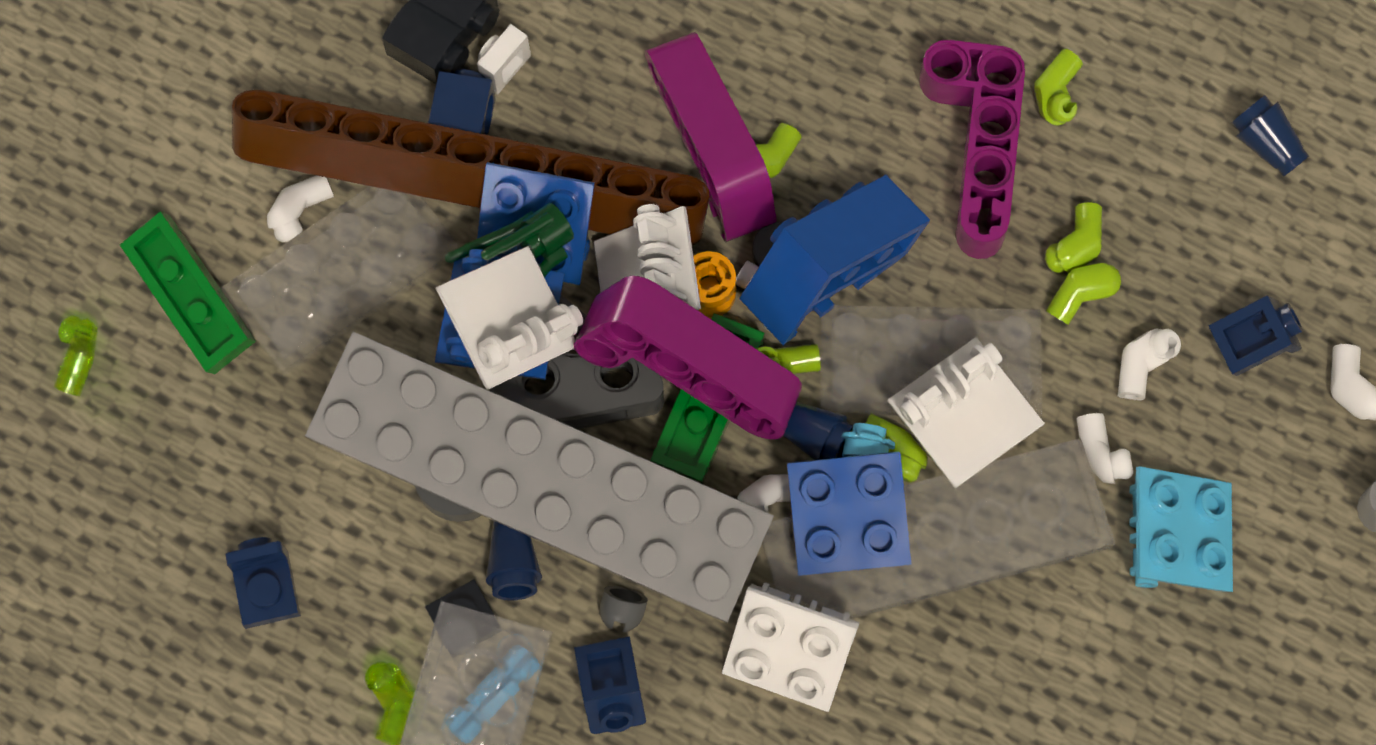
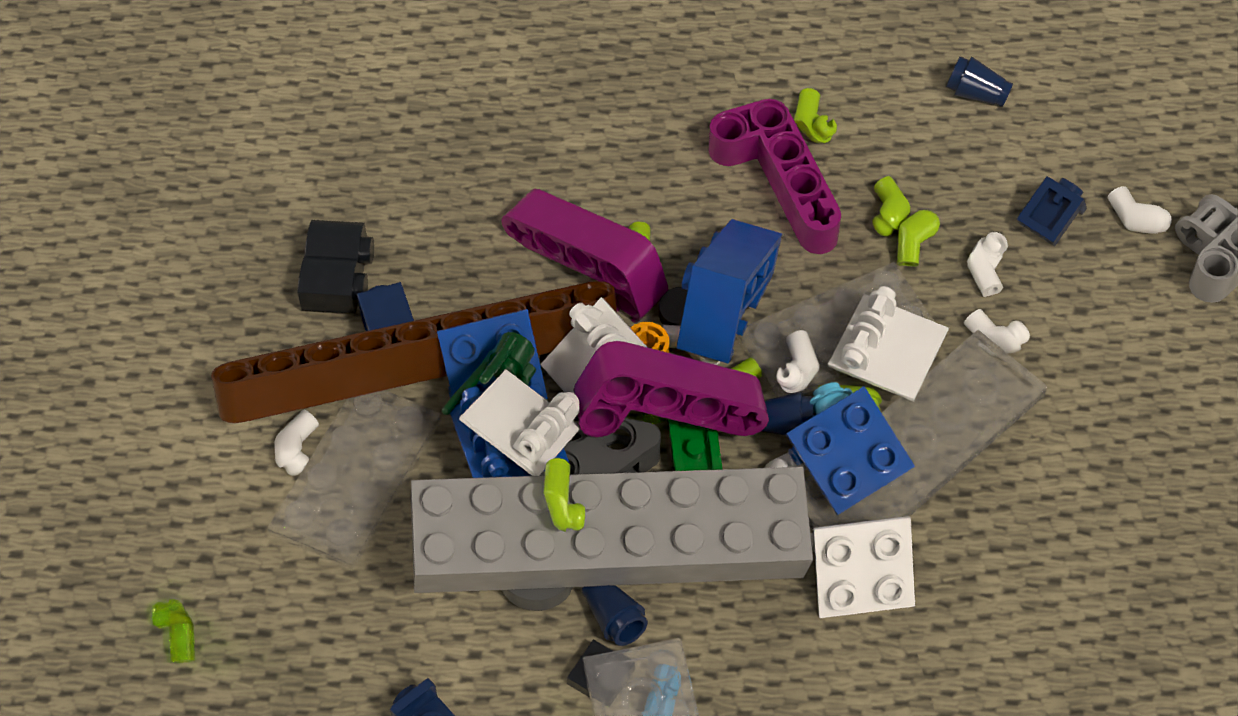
camera: 30 degrees left, 15 degrees down
green plate [120,211,256,375] -> none
white plate [477,24,531,94] -> none
dark blue bracket [574,636,646,734] -> none
dark grey hinge [599,586,648,632] -> none
medium azure hinge [1129,466,1233,592] -> none
none -> lime arm [544,458,585,532]
none -> white arm [776,330,819,393]

